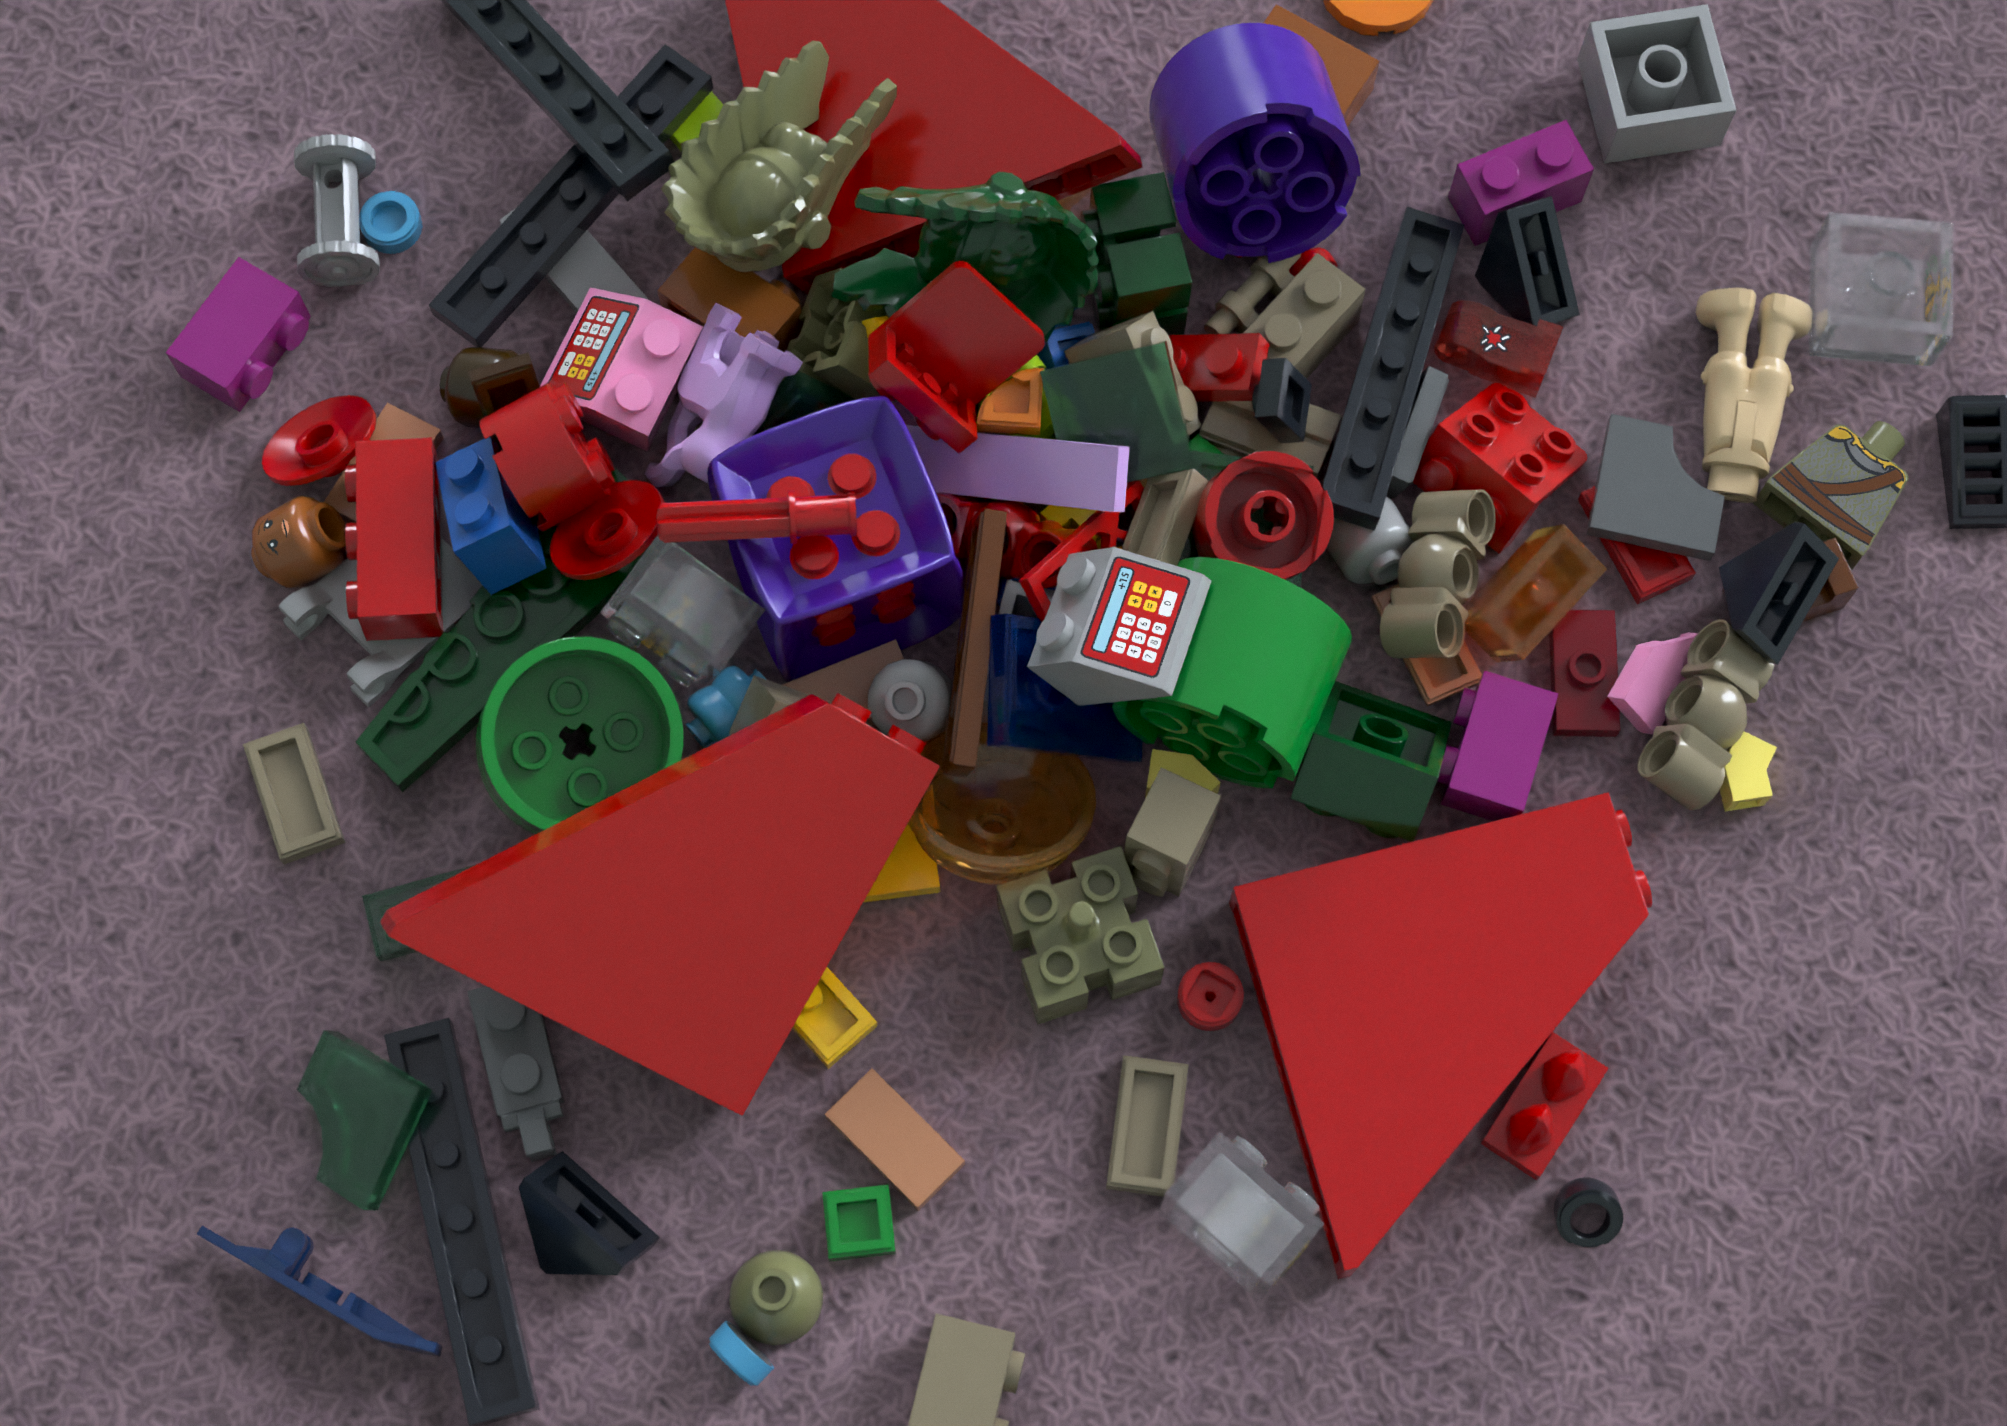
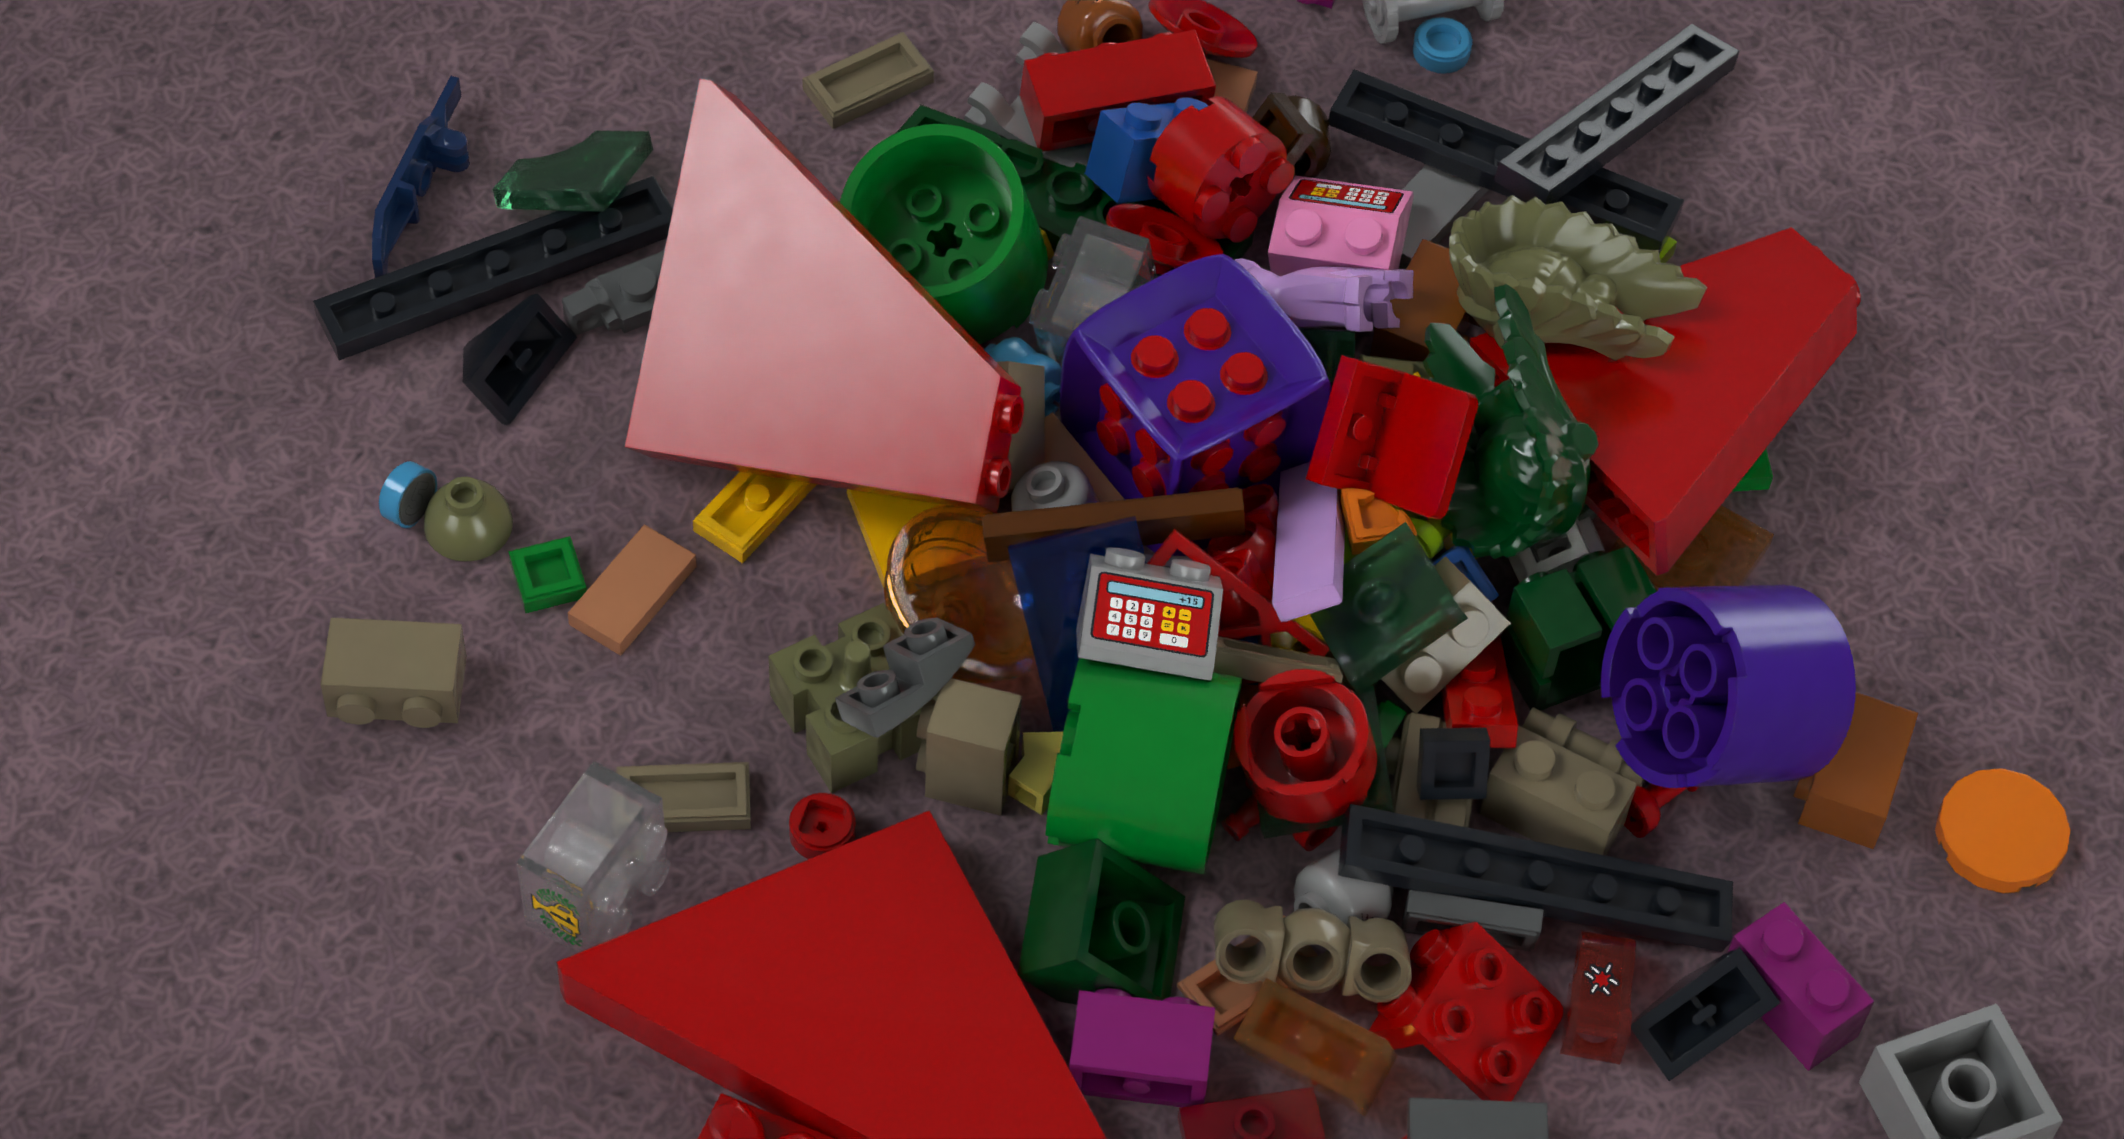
camera: 75 degrees right, 15 degrees down
red axle [656,490,857,544] -> none
none -> dark grey slope [835,617,975,738]

